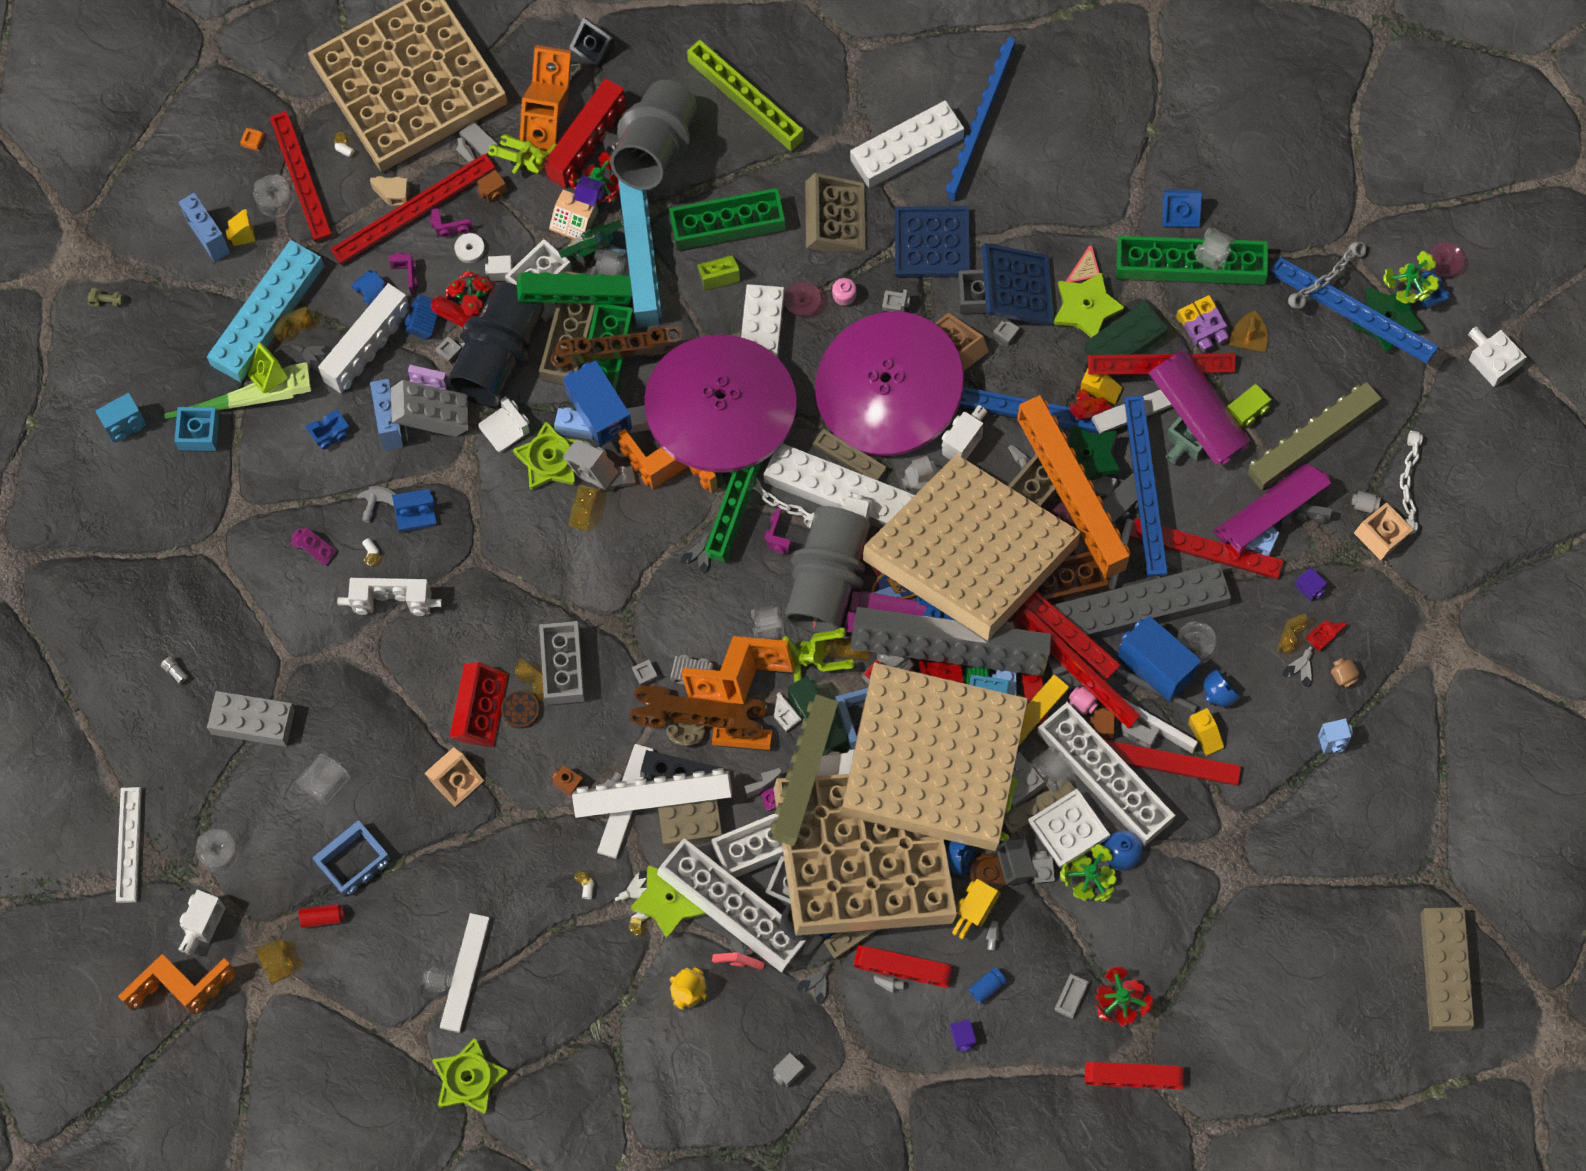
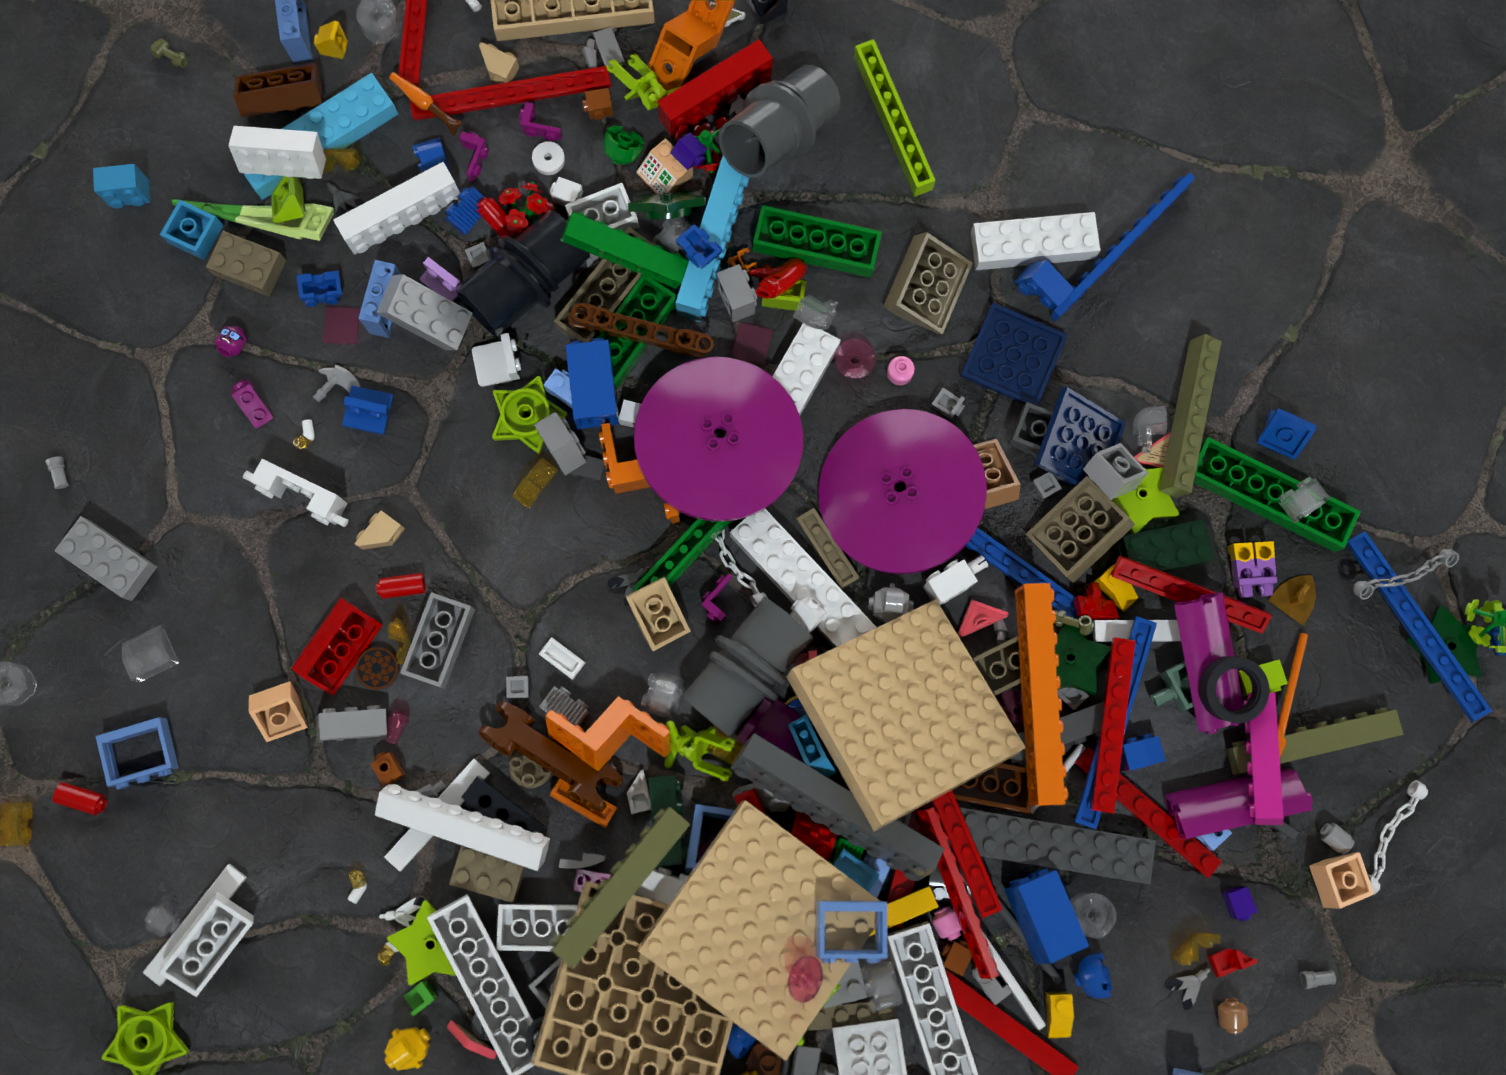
camera: 15 degrees right, 10 degrees up
none -> white brick [159,892,254,997]
none -> dark tan brick [206,231,286,297]
none -> magenta head [215,326,247,357]
none -> white brick [228,126,326,179]
none -> reddish brown brick [233,63,323,118]
none -> light grey wedge [316,705,387,743]
none -> clear pink piece [323,306,360,346]
none -> tan slope [355,511,405,550]
none -> red brick [376,572,426,599]
none -> clear pink cone [385,711,409,744]
none -> orange piece [389,72,462,136]
none -> bright green panel [404,980,439,1016]
none -> white tile [539,637,586,680]
none -> green cylinder [603,126,644,165]
none -> tan slope [626,577,691,651]
none -> blue cylinder [676,224,723,269]
none -> light grey brick [716,264,758,323]
none -> orange piece [726,248,757,272]
none -> clear pink piece [732,323,773,365]
none -> red piece [749,258,807,299]
none -> dark azure brick [788,714,837,778]
none -> clear pink dish [788,955,823,1003]
none -> clear brick [793,295,838,330]
none -> medium blue window [815,901,887,963]
none -> coral tile [957,599,1009,638]
none -> blue brick [1014,260,1074,308]
none -> dark tan slope [1026,476,1135,583]
none -> olive bar [1055,610,1094,635]
none -> light grey brick [1083,443,1148,500]
none -> red plate [1091,637,1135,814]
none -> blue brick [1119,733,1166,772]
none -> clear brick [1132,406,1168,453]
none -> olive brick [1159,334,1222,498]
none -> black tyre [1199,656,1270,723]
none -> dark pink brick [1244,693,1284,825]
none -> orange piece [1277,633,1308,757]
none -> light grey pin [1300,970,1336,989]

